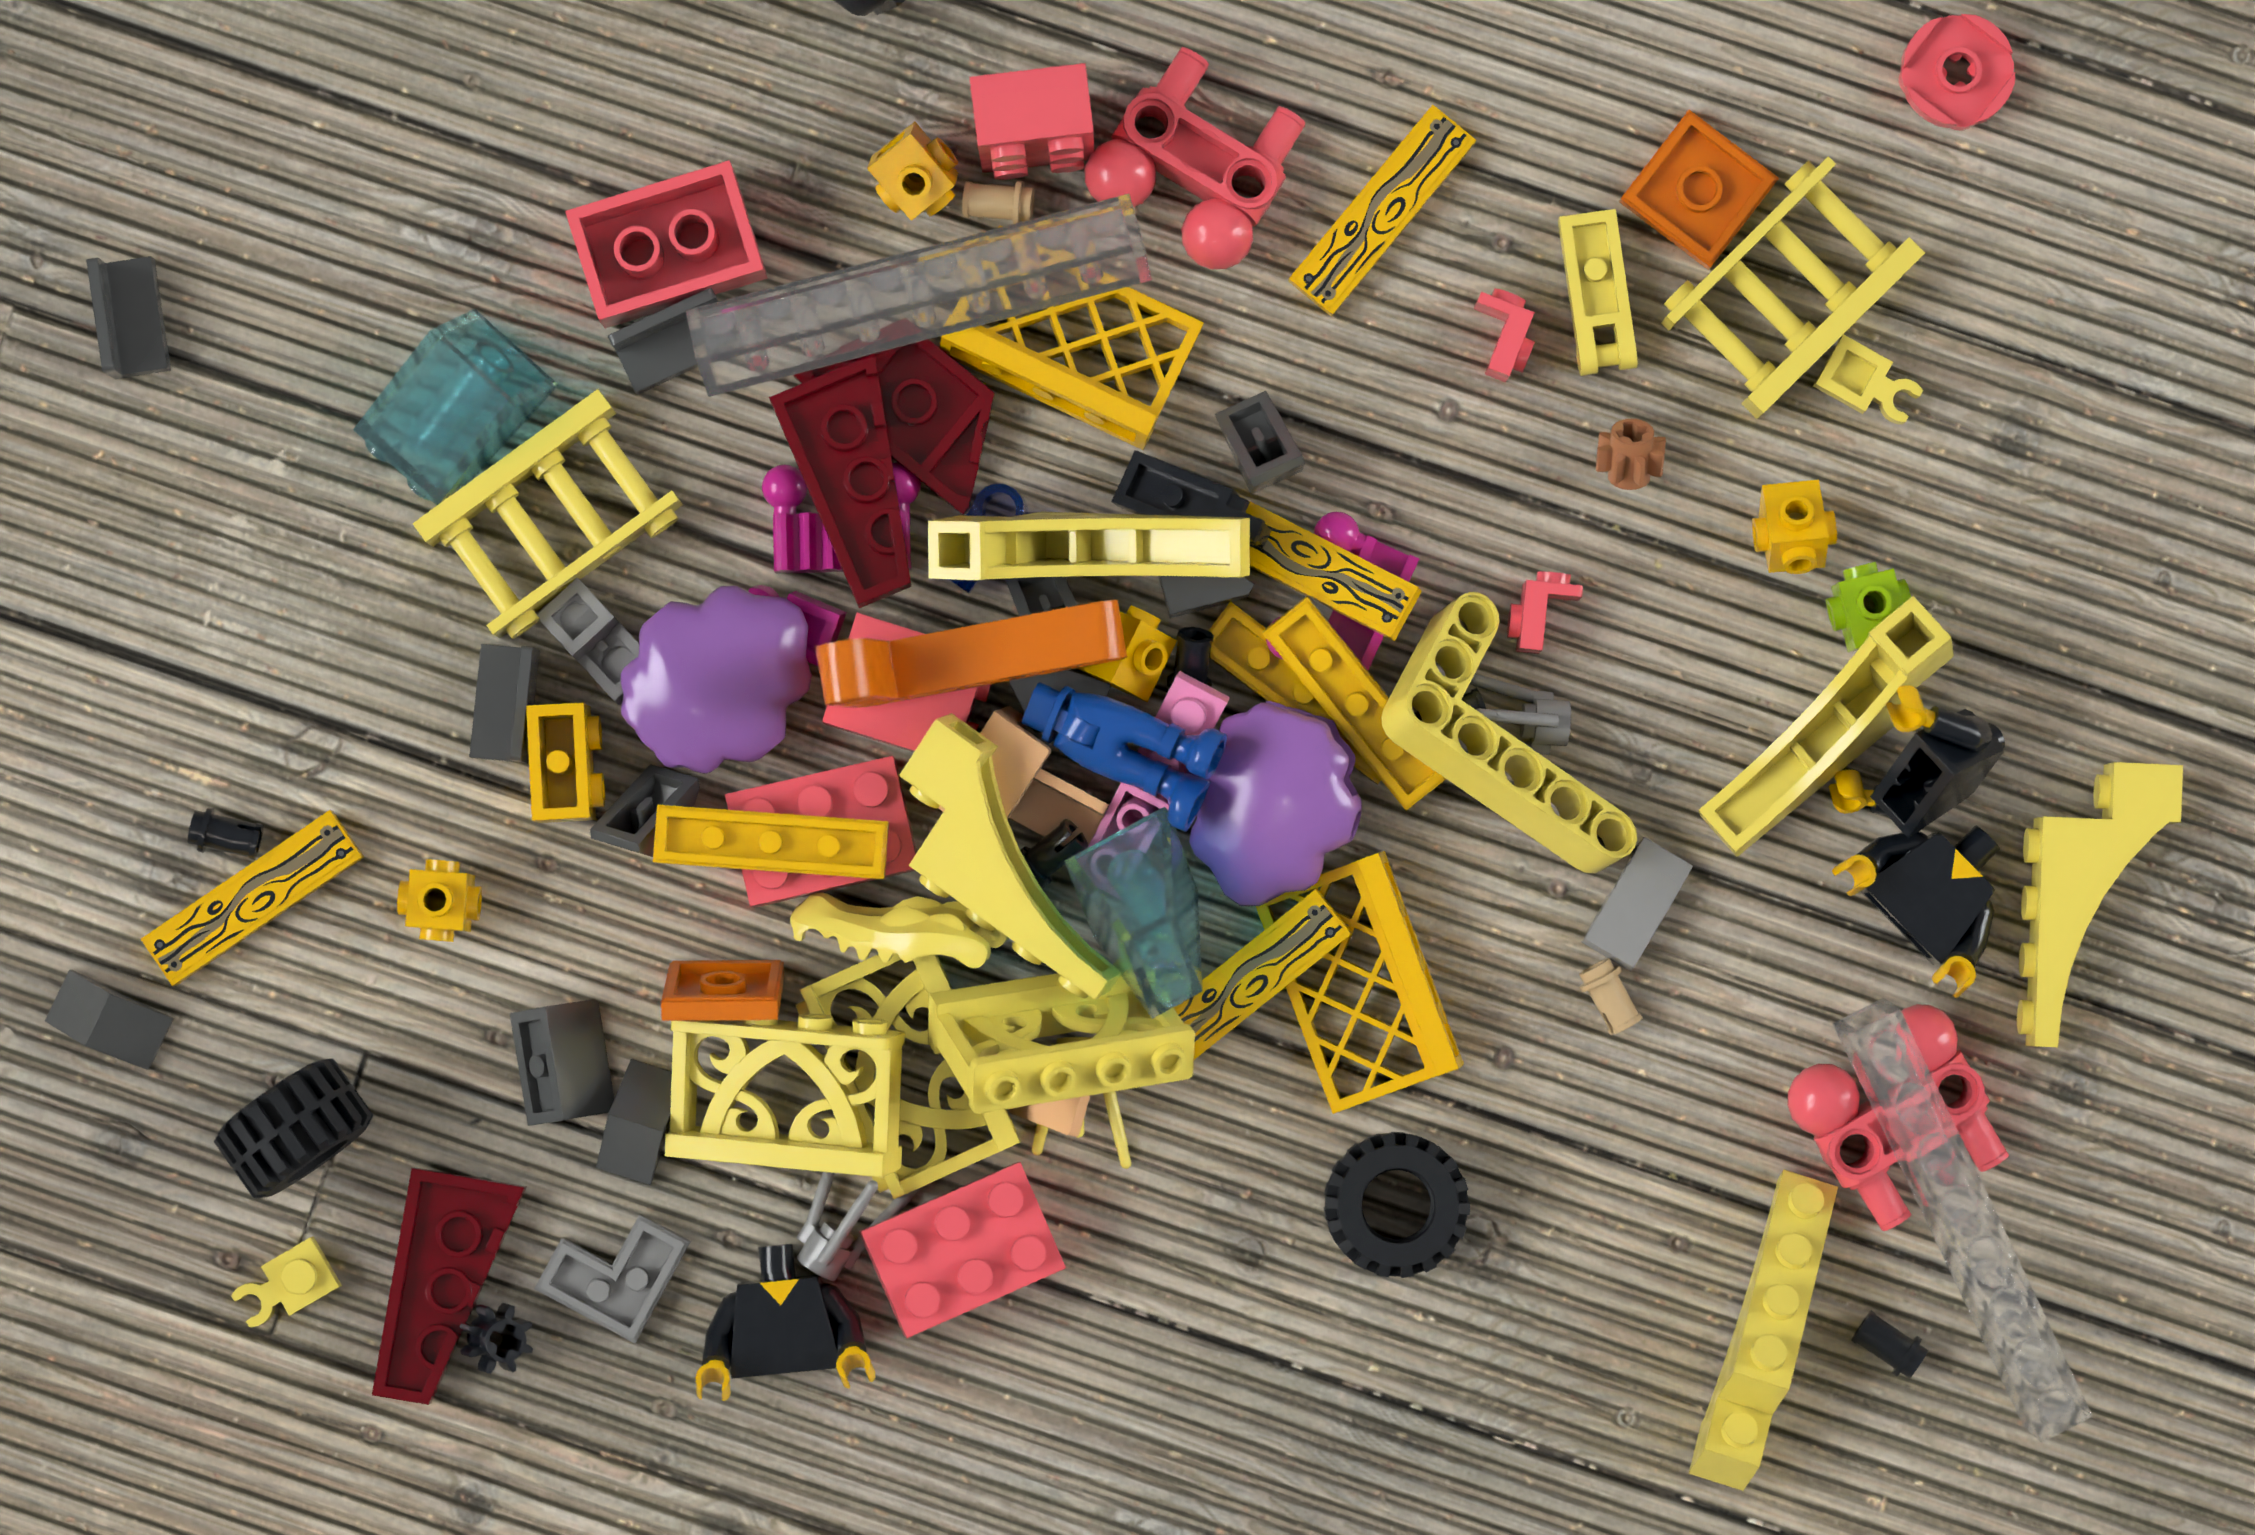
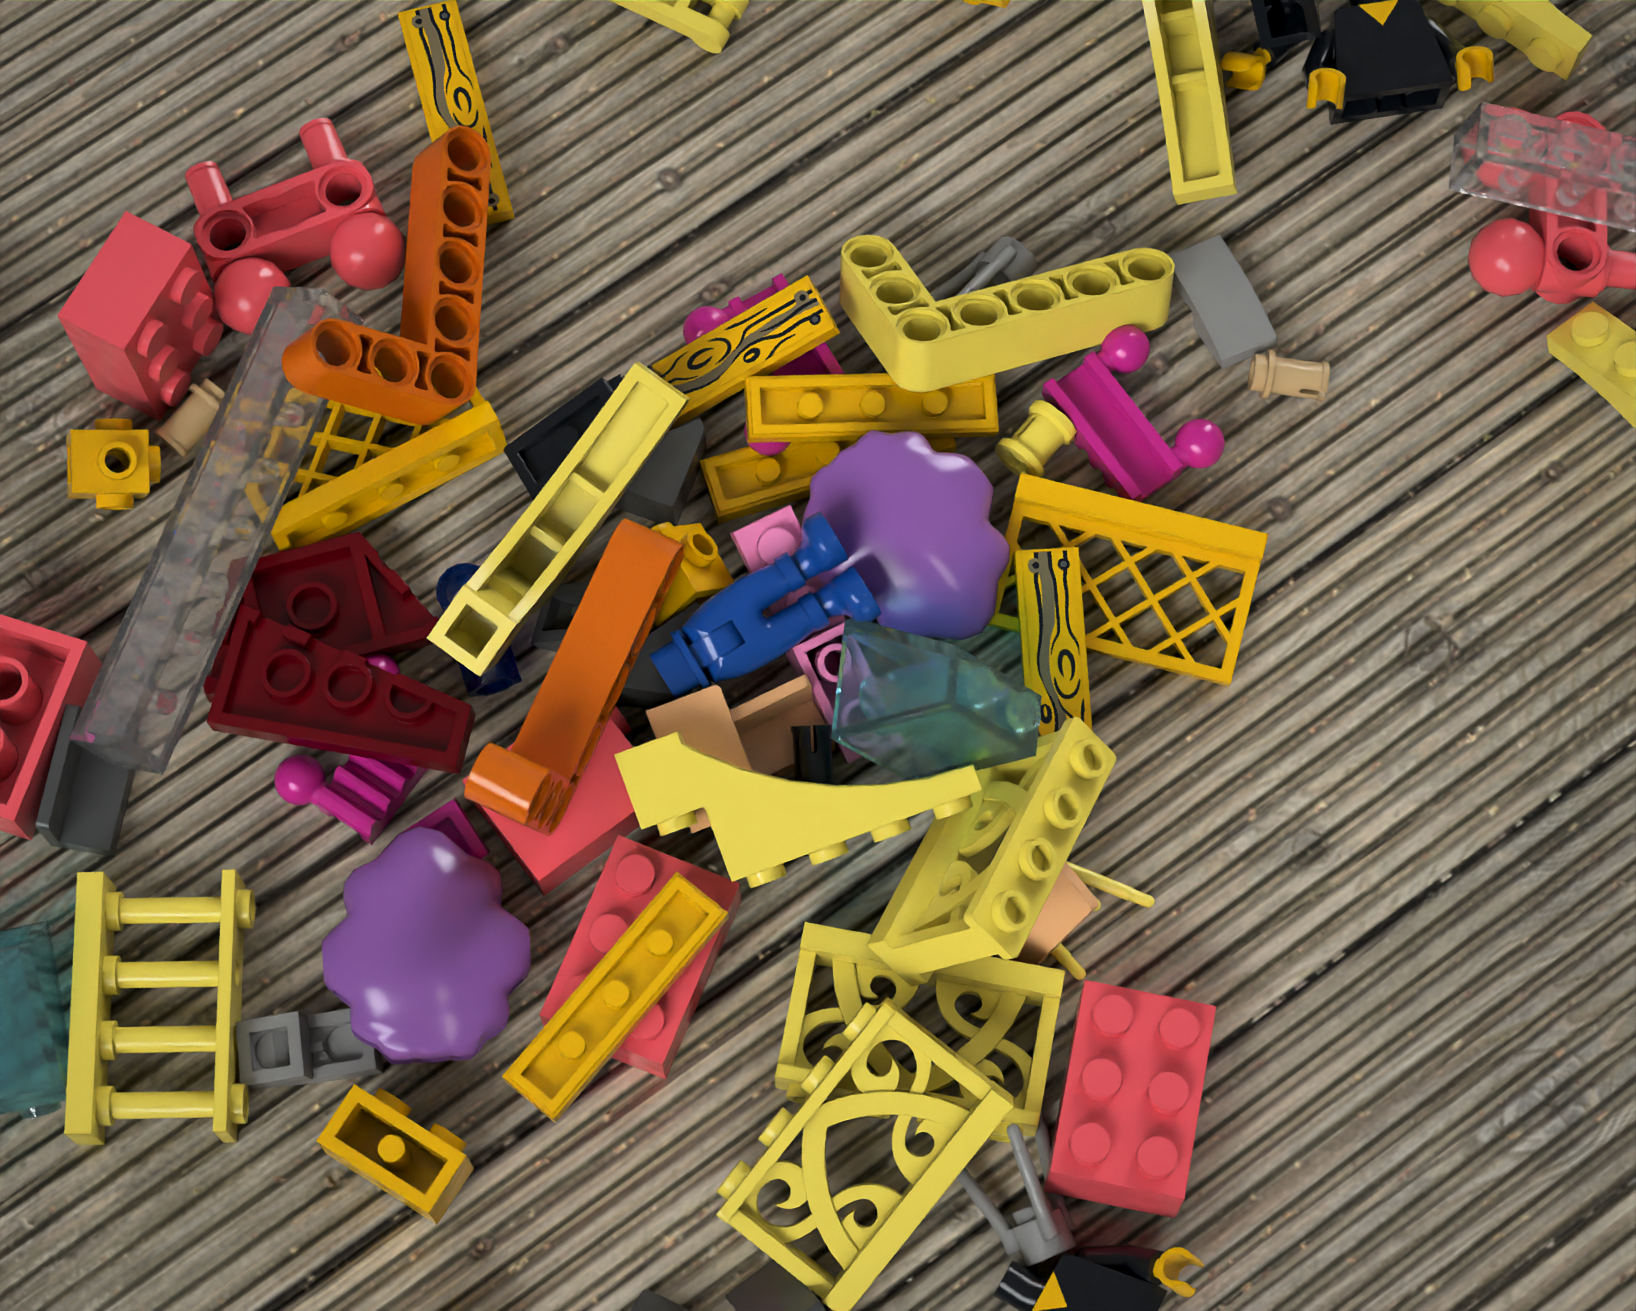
camera: 55 degrees left, 15 degrees down
dark grey panel [469,644,540,764] -> none
dark grey slope [590,764,700,857] -> none
orange tile [661,960,784,1021] -> none
light yellow animal [790,892,1009,968] -> none
black pin [1167,627,1214,689] -> none
dark grey slope [1215,391,1305,495] -> none
black tyre [1324,1132,1470,1278] -> none
coral bracket [1474,288,1535,383] -> none
coral bracket [1507,571,1583,654] -> none
nougat gear [1596,419,1666,490] -> none
none -> orange beam [281,125,491,425]
none -> light yellow bush [995,400,1077,478]
none -> dark pink gear [1042,324,1225,502]

